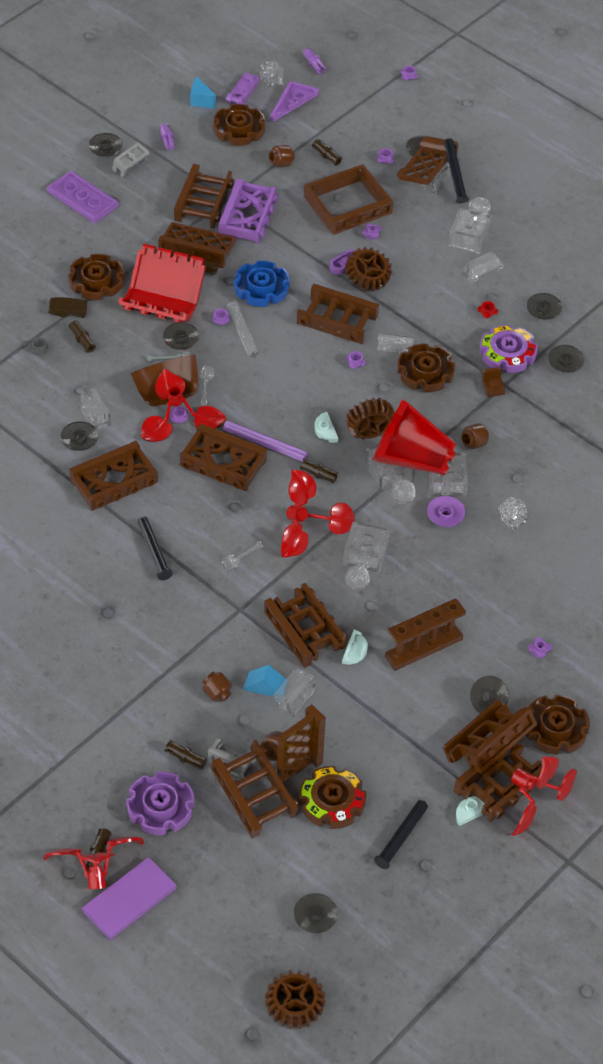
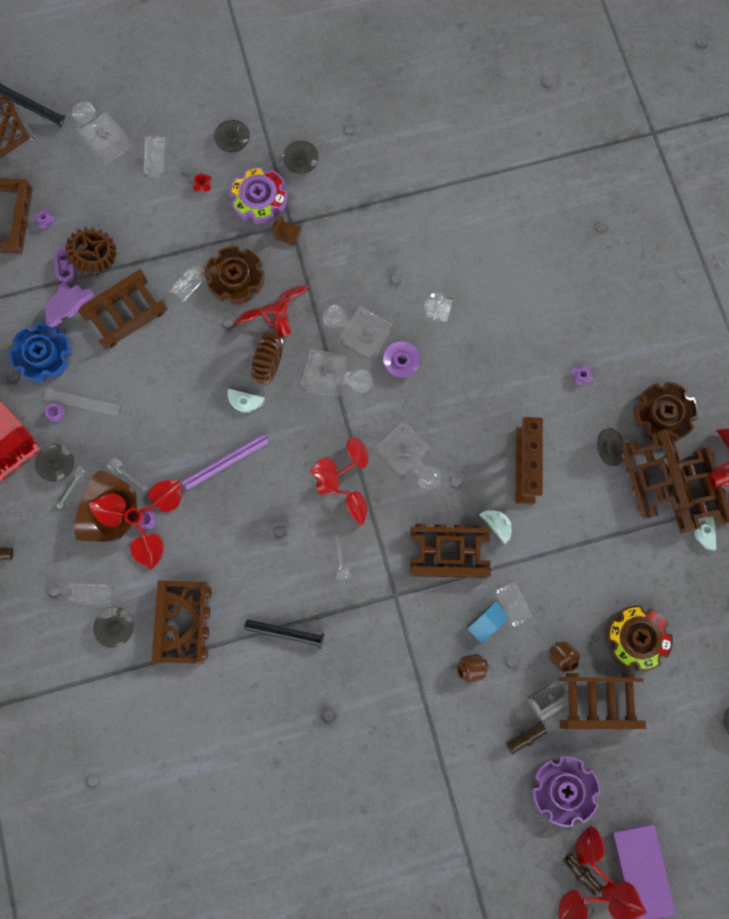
camera: 55 degrees left, 25 degrees up
reddish brown fence [180,423,267,491] -> none
reddish brown fence [277,704,326,783] -> none
dark brown pin [300,458,338,484] -> none
medium lavender plate [345,351,366,369] -> none
red cone [372,399,456,476] -> none
black axle [374,800,428,869] -> none
reddish brown head [461,423,489,449] -> none
none -> medium lavender tile [45,282,94,327]
none -> red plant [233,285,310,337]

